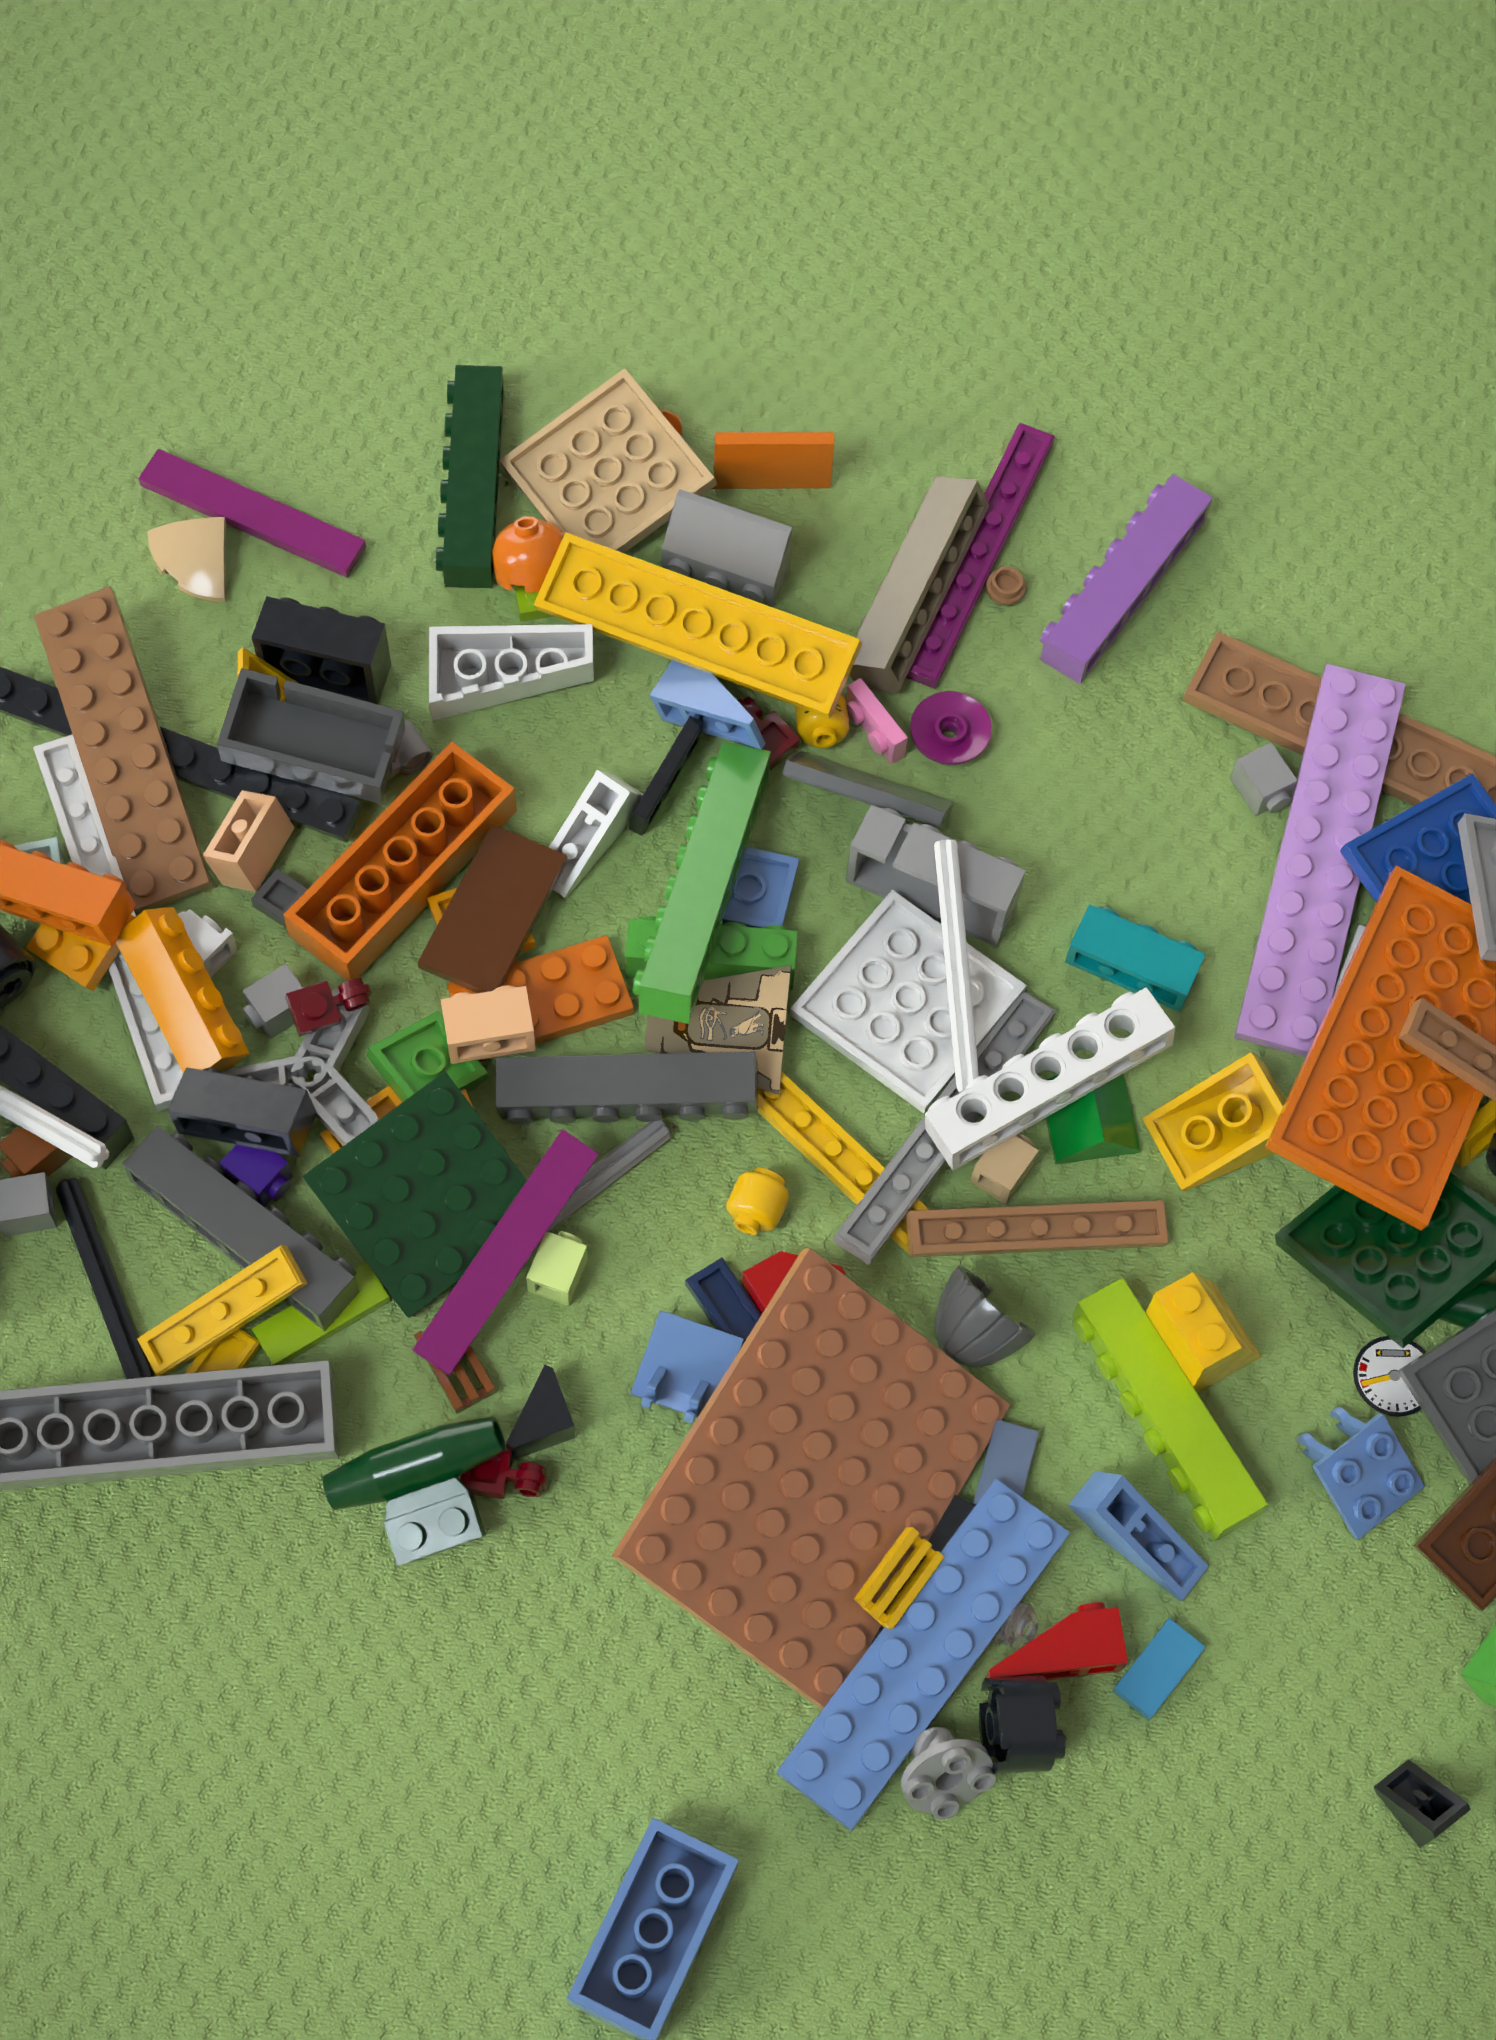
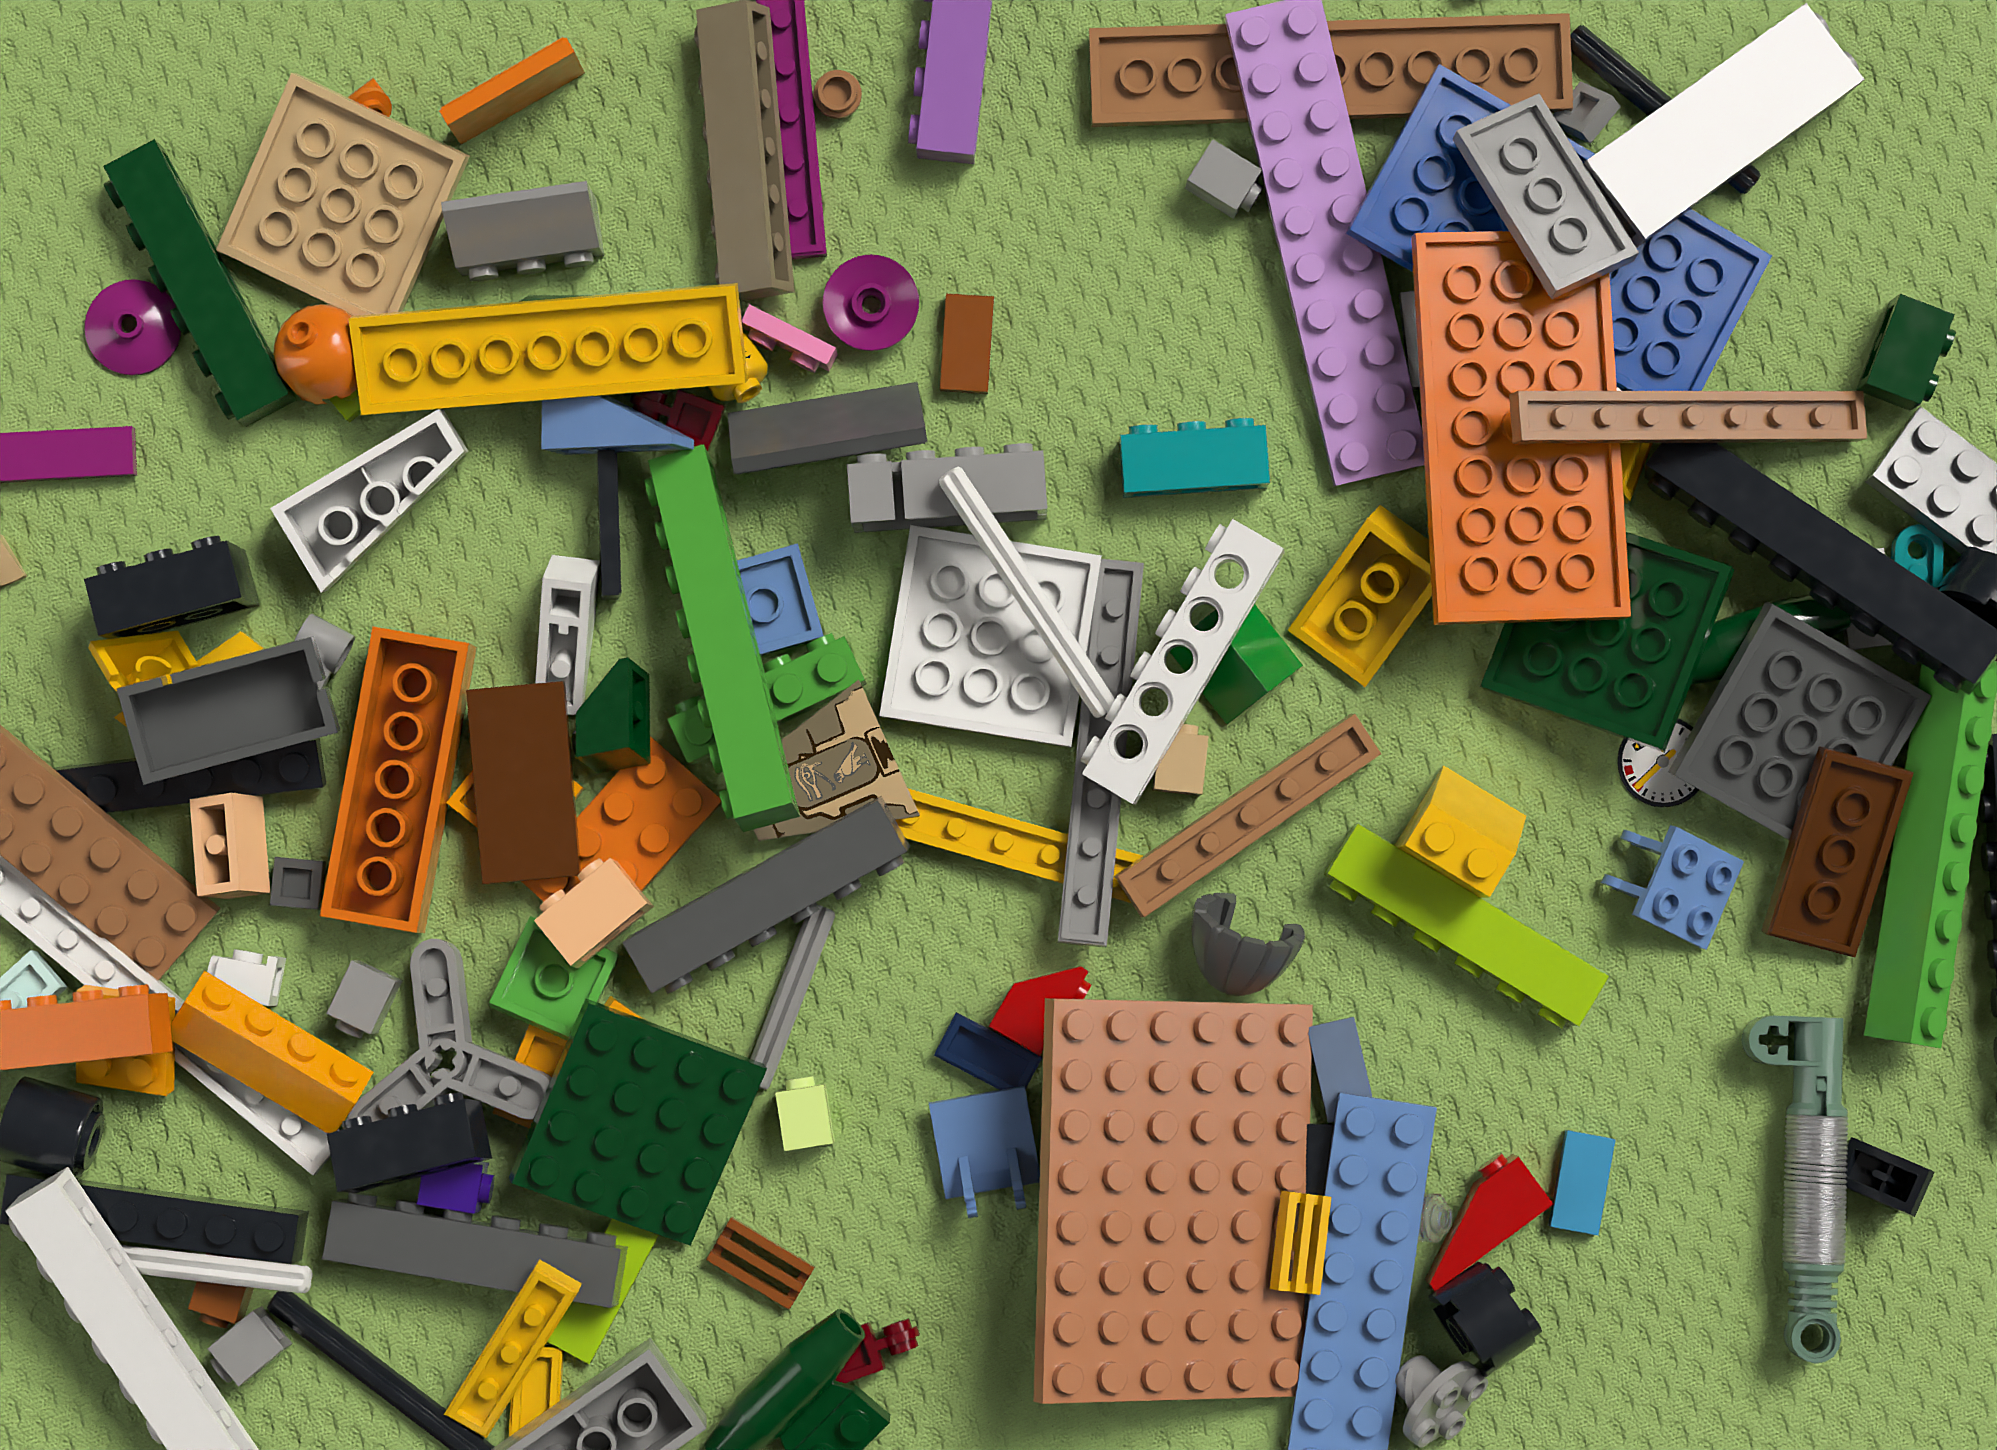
camera: 25 degrees left, 20 degrees up
dark red plate [285,978,372,1037] -> none
magenta tile [411,1129,599,1375] -> none
black slope [506,1365,575,1459] -> none
yellow head [726,1167,790,1235] -> none
medium blue slope [1068,1471,1209,1601] -> none
none -> magenta dish [85,279,181,375]
none -> dark green slope [572,657,651,774]
none -> dark orange tile [940,293,994,394]
none -> piece [1741,1016,1848,1364]

